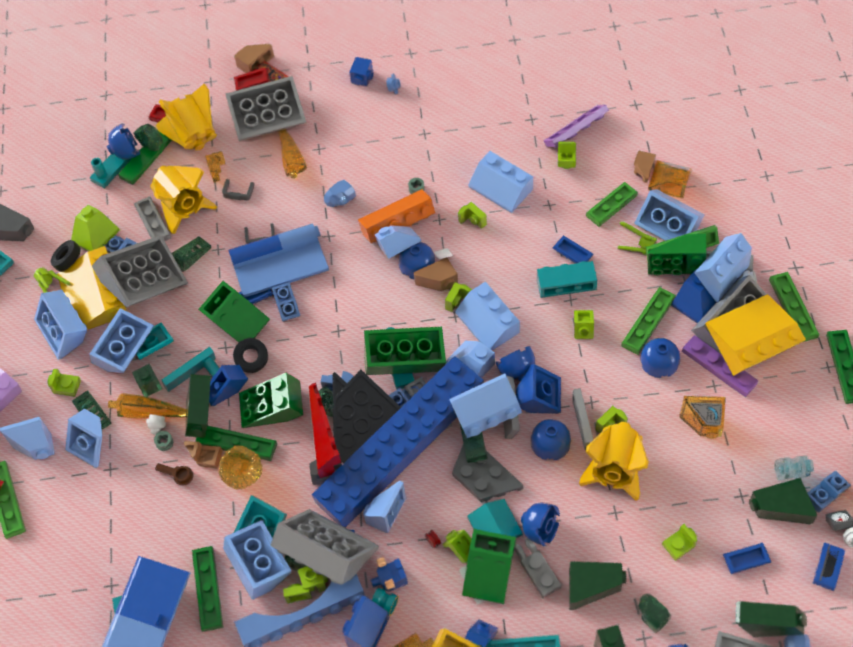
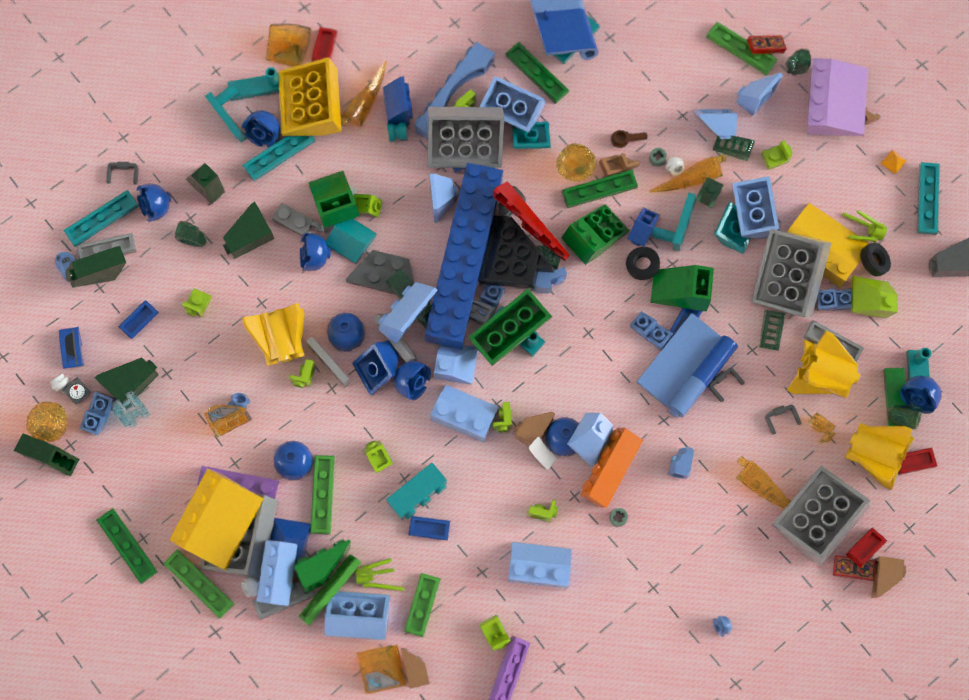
camera: 140 degrees right, 15 degrees up
light blue slope [34,290,87,360] -> none
dark green slope [185,374,211,438] -> none
blue brick [349,57,374,86] -> none
blue piece [370,557,408,591] -> none
red piece [425,530,441,548] -> none
blue plate [465,619,498,647] -> none
none -> medium blue plate [228,393,250,412]

